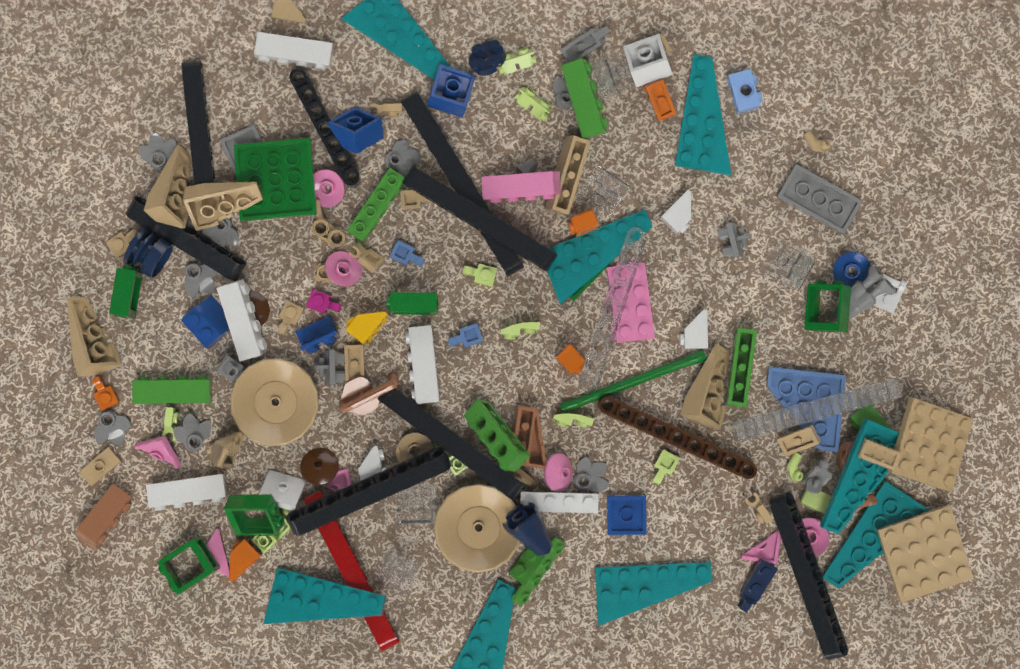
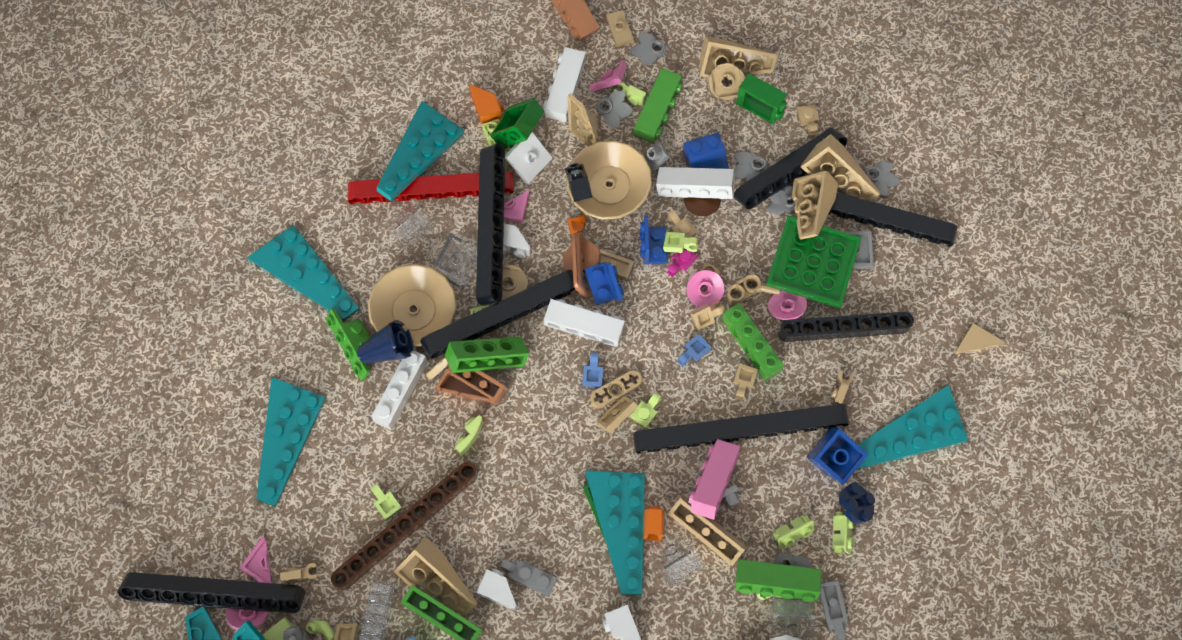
camera: 110 degrees right, 15 degrees down
orange plate [91,376,120,411] -> none
dark blue wheel [123,228,174,279] -> none
green window [157,536,220,595] -> none
bright pink tile [206,528,229,577] -> none
white brick [254,32,334,71] -> none
reddish brown dish [300,448,339,485] -> none
light grey hips [313,350,345,385] -> none
blue slope [328,107,384,154] -> none
yellow slope [345,312,390,346] -> none
light grey plate [384,139,422,177] -> none
green window [386,292,438,315] -> none
black beam [402,166,558,272] -> none
yellowish green slope [500,322,540,340] -> none
bright pink dish [544,453,573,492] -> none
orange slope [556,344,586,376] -> none
green piece [559,349,707,414] -> none
light grey plate [574,457,610,493] -> none
clear beam [579,227,647,392] -> none
bright pink plate [607,262,655,343] -> none
blue plate [607,496,647,535] -> none
dark blue hinge [737,558,778,612] -> none
none -> light grey hinge [500,559,557,597]
none -> black slope [565,163,592,202]
none -> orange tile [567,215,586,237]
none -> blue bracket [584,262,624,306]
none -> tan beam [590,371,642,408]
none -> tan plate [596,396,638,433]
none -> yellowish green plate [663,232,698,253]
none -> tan plate [708,63,745,101]

